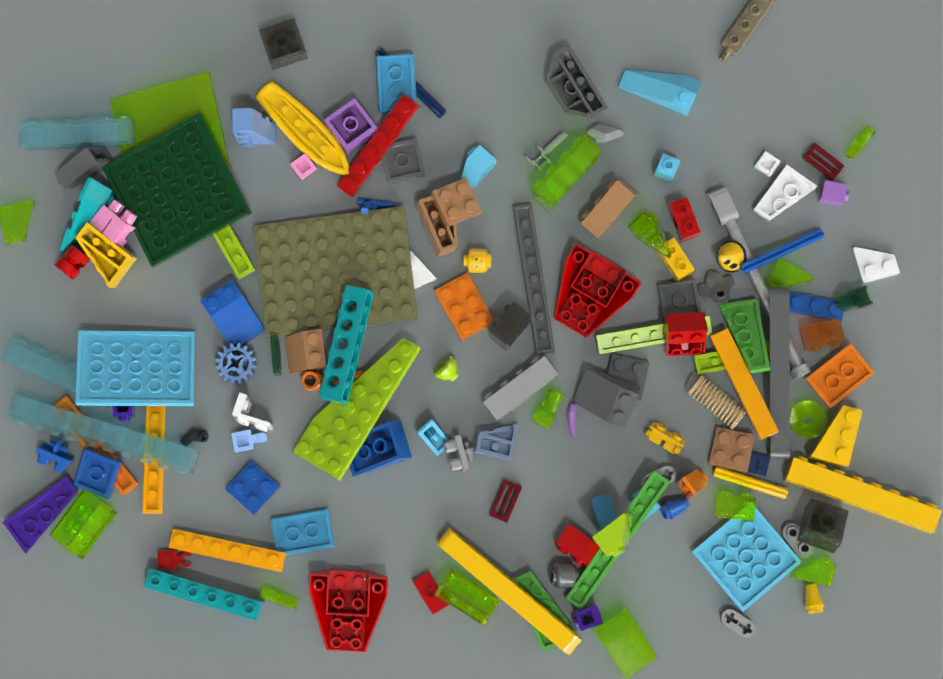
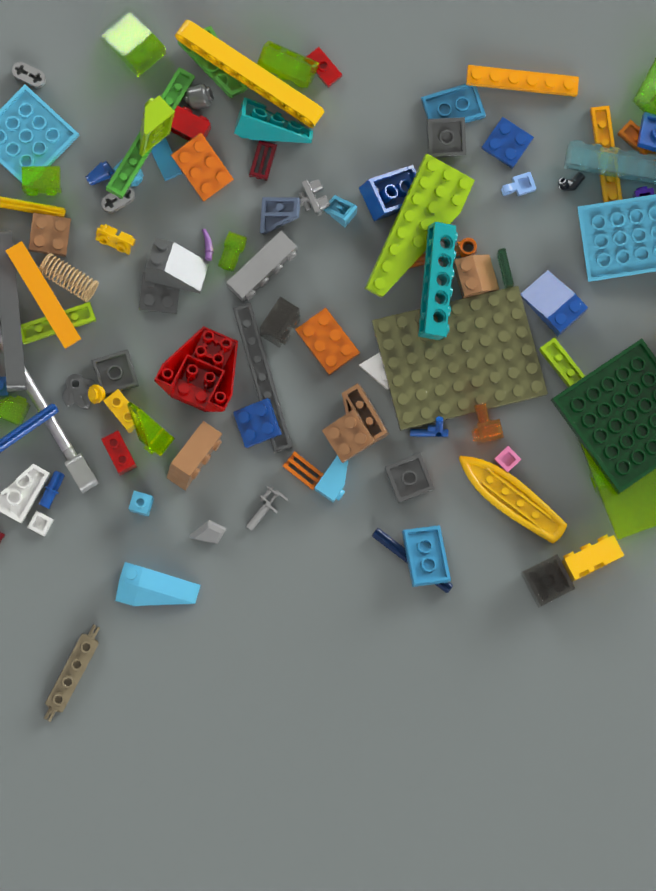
camera: 170 degrees right, 0 degrees up
teal brick [144,568,264,621] -> none
red plate [157,550,192,571] -> none
medium blue gear [215,343,257,384] -> none
medium blue wedge [232,108,276,147] -> none
white bracket [232,392,273,432] -> none
clear neon green axle [259,586,299,610] -> none
red wedge [309,568,388,652] -> none
medium lavender brick [324,98,378,155] -> none
red plate [337,94,420,198] -> none
lime brick [433,356,459,382] -> none
yellow head [464,248,492,273] -> none
clear neon green brick [532,135,602,213] -> none
dark grey wedge [546,44,608,118] -> none
dark purple brick [572,605,603,631] -> none
lime plate [596,315,713,354] -> none
red slope [665,312,707,356] -> none
orange slope [676,469,708,499] -> none
yellow hat [716,241,747,273] -> none
bright green wing [719,299,770,373] -> none
dark blue tile [748,453,770,476] -> none
none -> blue axle [38,471,65,509]
none -> yellow plate [88,385,106,404]
none -> orange plate [170,133,234,201]
none -> blue plate [233,398,282,448]
none -> teal wedge [234,97,313,143]
none -> orange tile [283,451,324,490]
none -> dark grey plate [427,117,466,157]
none -> clear orange brick [471,403,504,445]
none -> yellow wedge [560,534,625,583]

